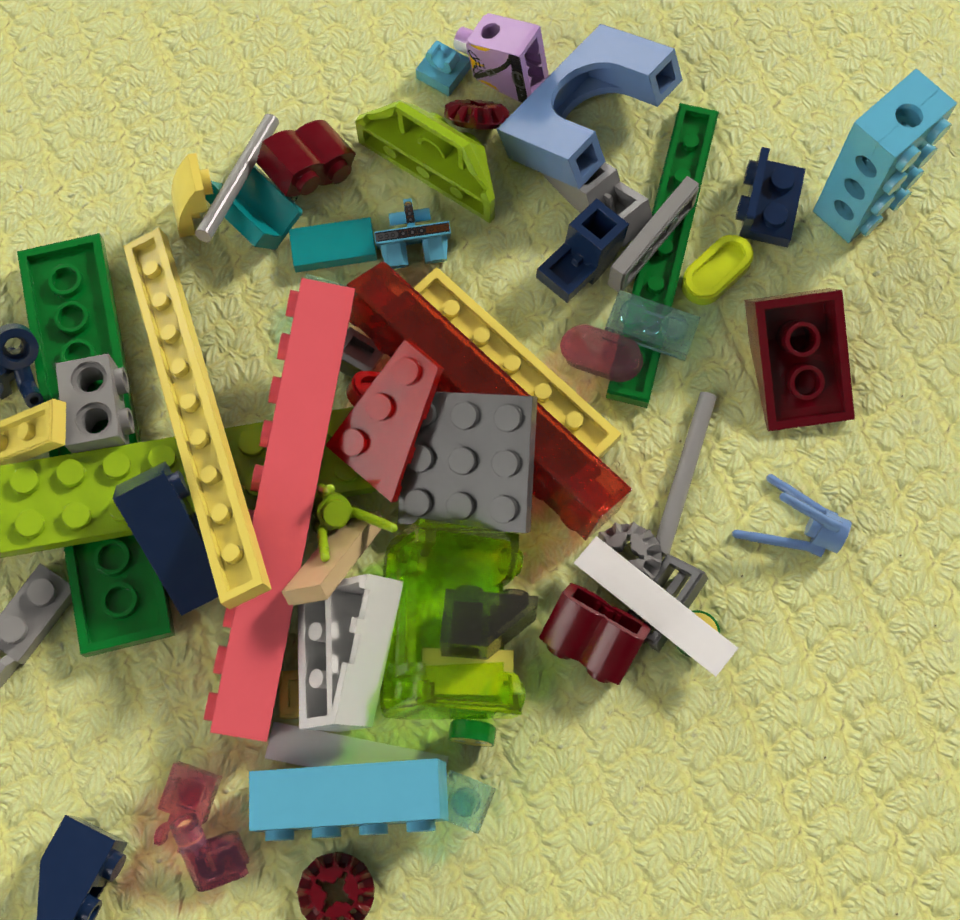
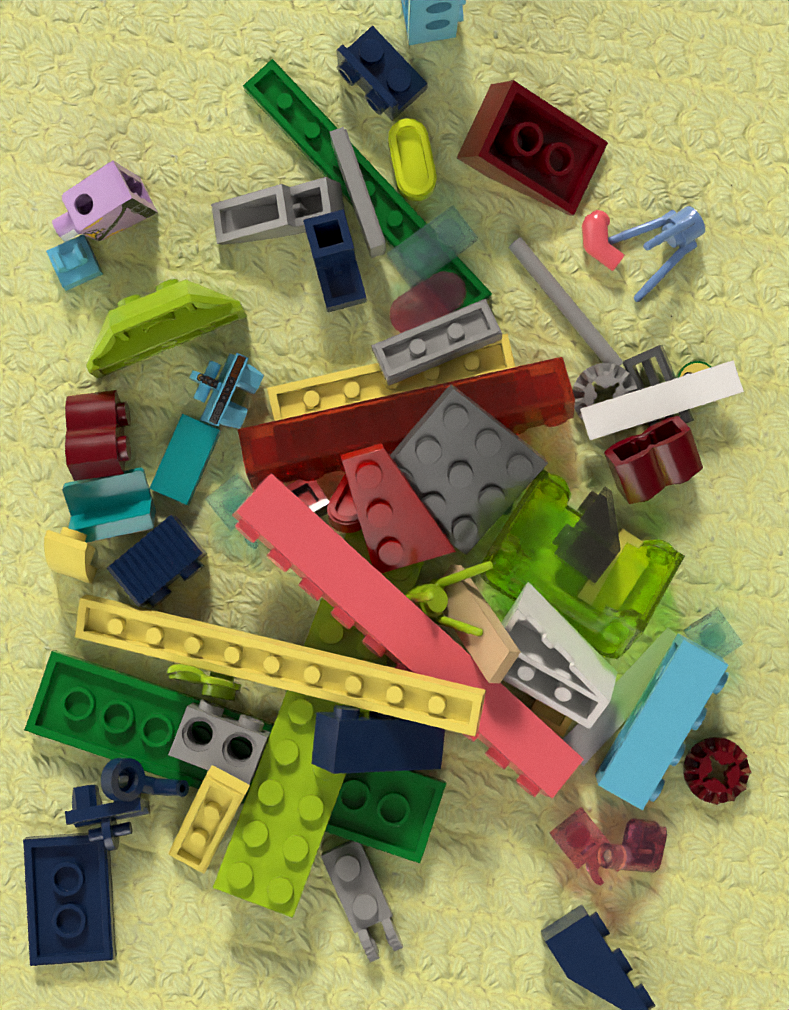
camera: 60 degrees left, 15 degrees up
light grey bar [195,114,279,242] -> none
dark red gear [444,99,509,130] -> none
green tile [448,719,496,747] -> none
medium blue arch [497,24,683,189] -> none
none -> dark blue brick [106,515,207,608]
none -> lime plate [167,664,242,701]
none -> light grey tile [371,299,502,386]
none -> coral arm [582,210,625,271]

